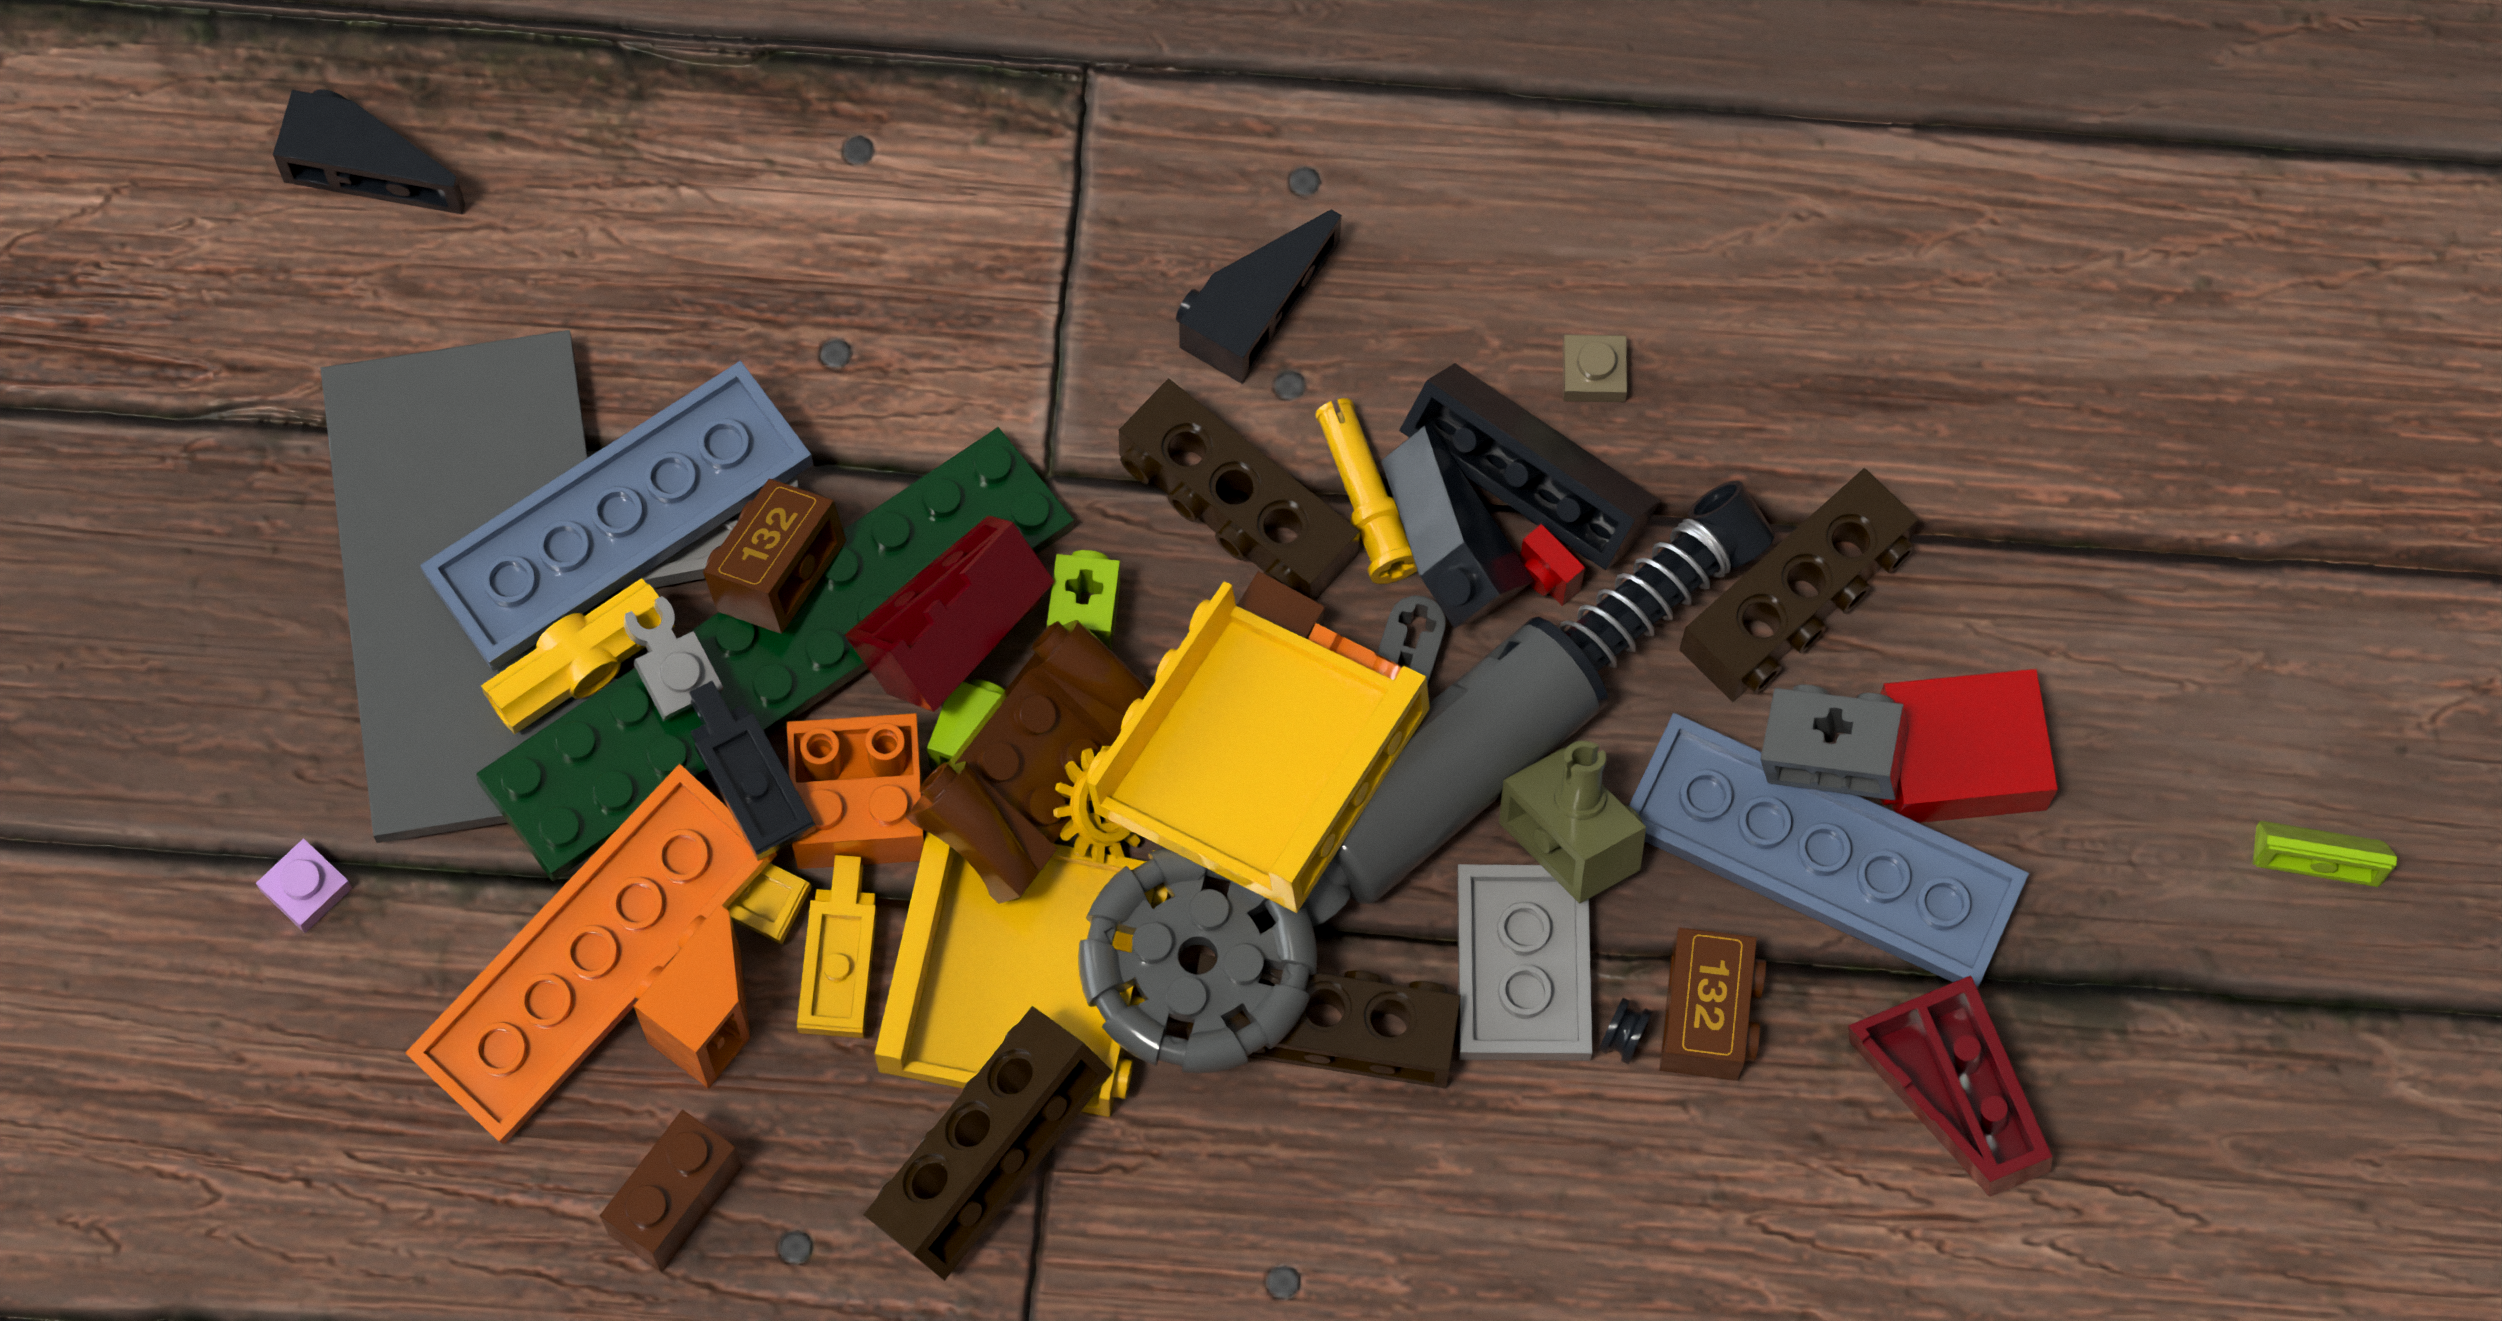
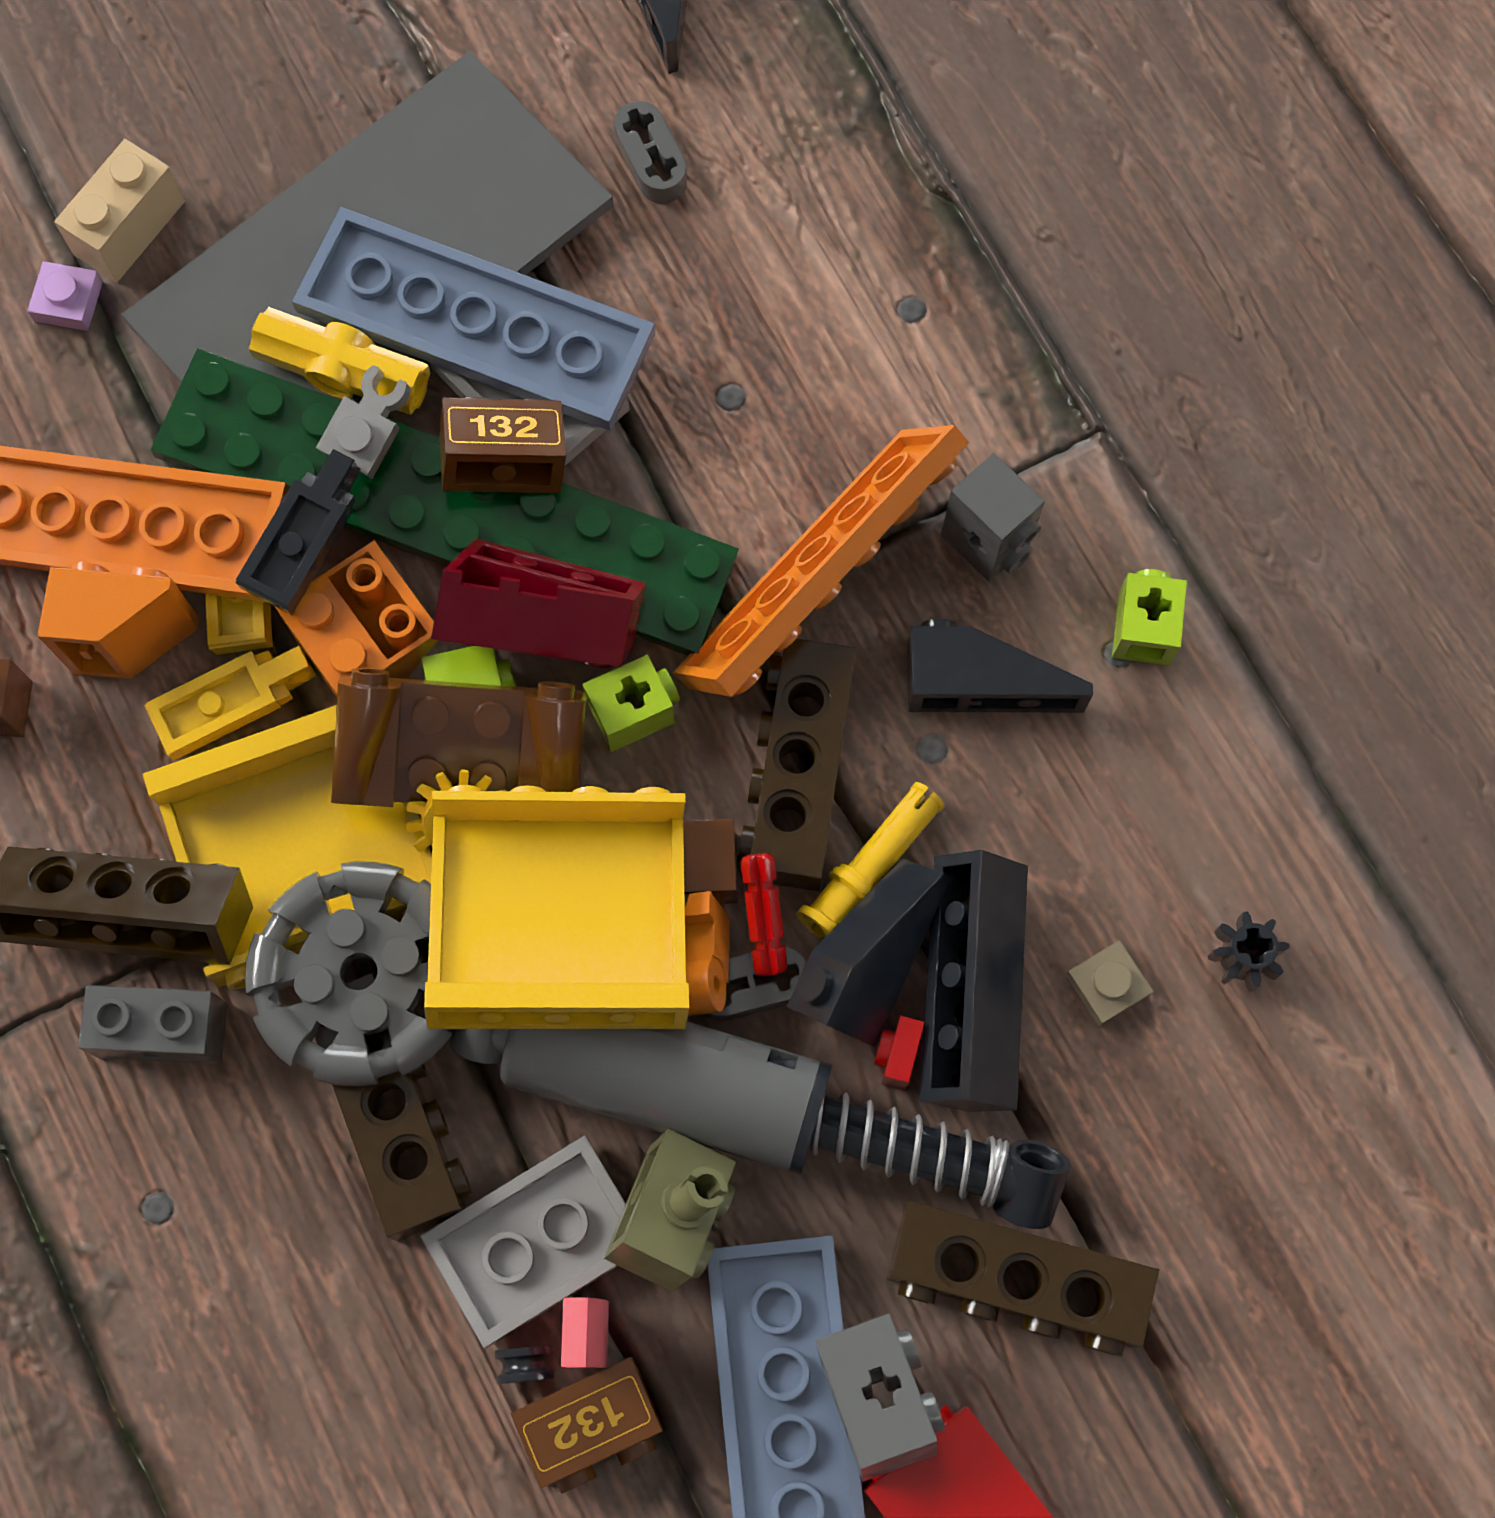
camera: 60 degrees right, 5 degrees up
none -> tan brick [54,138,185,283]
none -> dark grey brick [78,985,228,1064]
none -> coral slope [561,1298,609,1368]
none -> dark grey beam [614,101,687,203]
none -> orange plate [672,425,969,697]
none -> red axle [741,853,787,976]
none -> dark grey brick [941,452,1045,582]
none -> lime brick [1112,569,1187,666]
none -> black gear [1208,911,1290,992]

